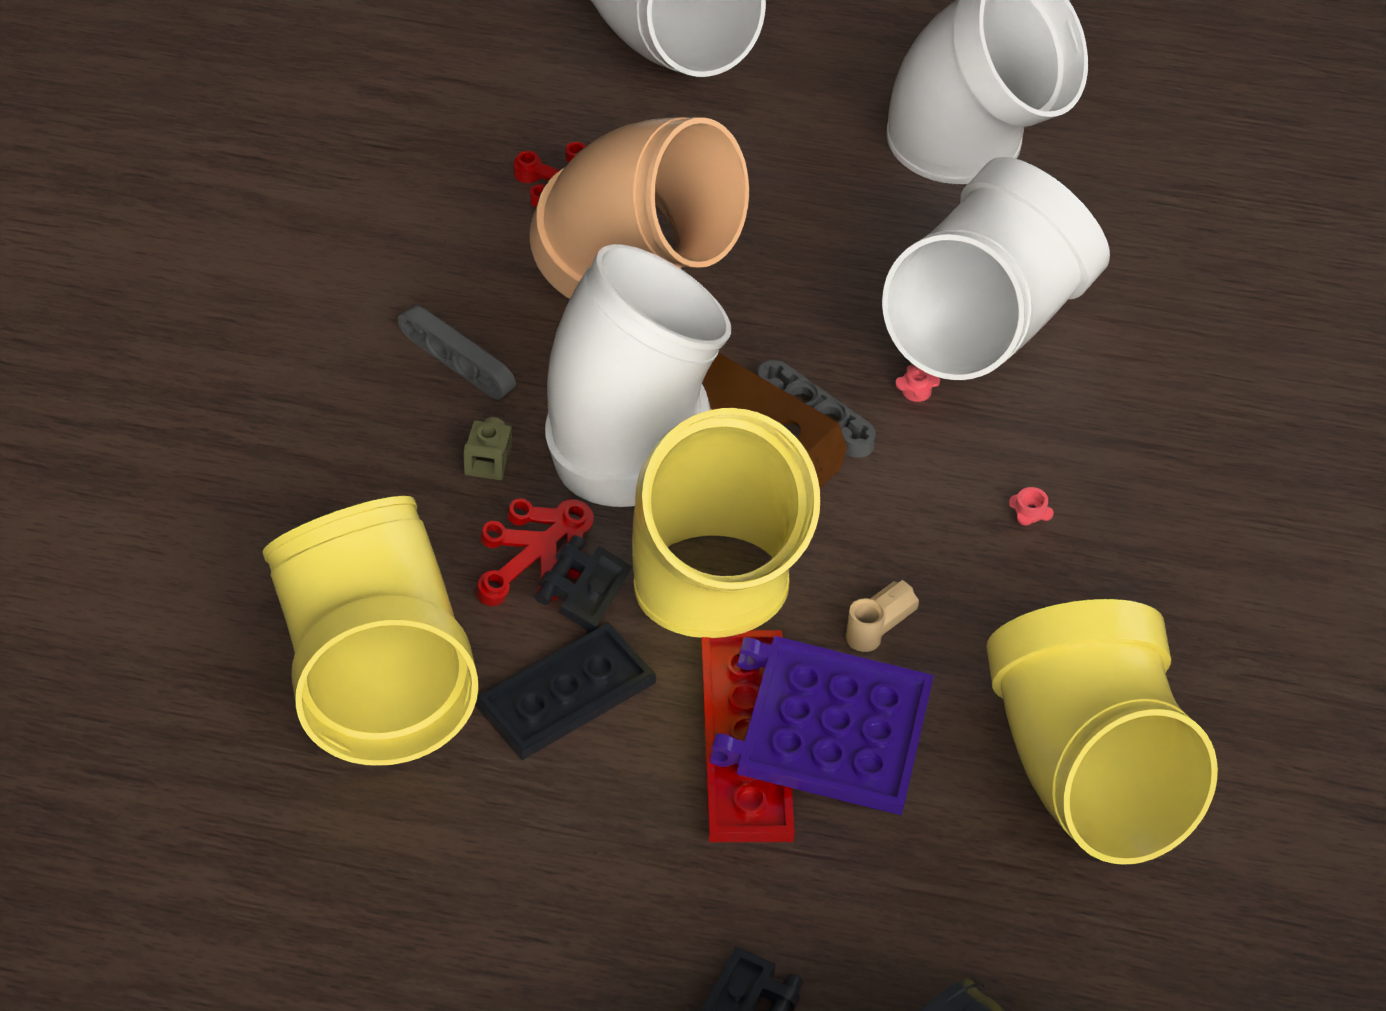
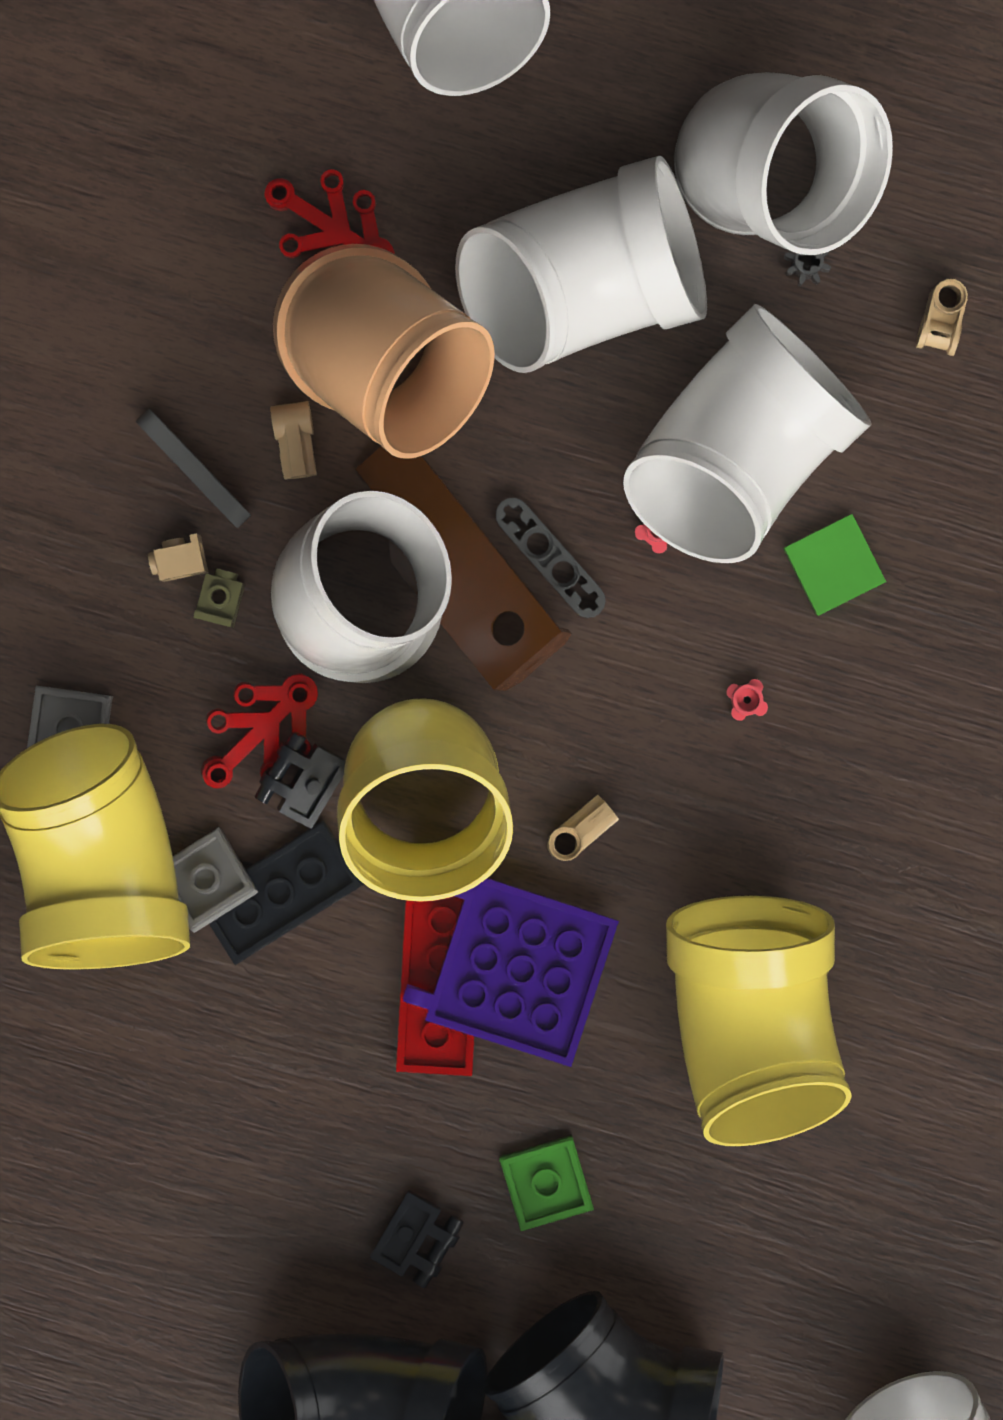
camera: 10 degrees right, 40 degrees up
none -> tan brick [148,533,209,582]
none -> light grey tile [173,827,258,933]
none -> tan piece [270,401,317,480]
none -> white cylinder [455,156,707,373]
none -> bright green tile [499,1135,594,1231]
none -> bright green tile [783,514,886,616]
none -> tan piece [915,279,968,356]

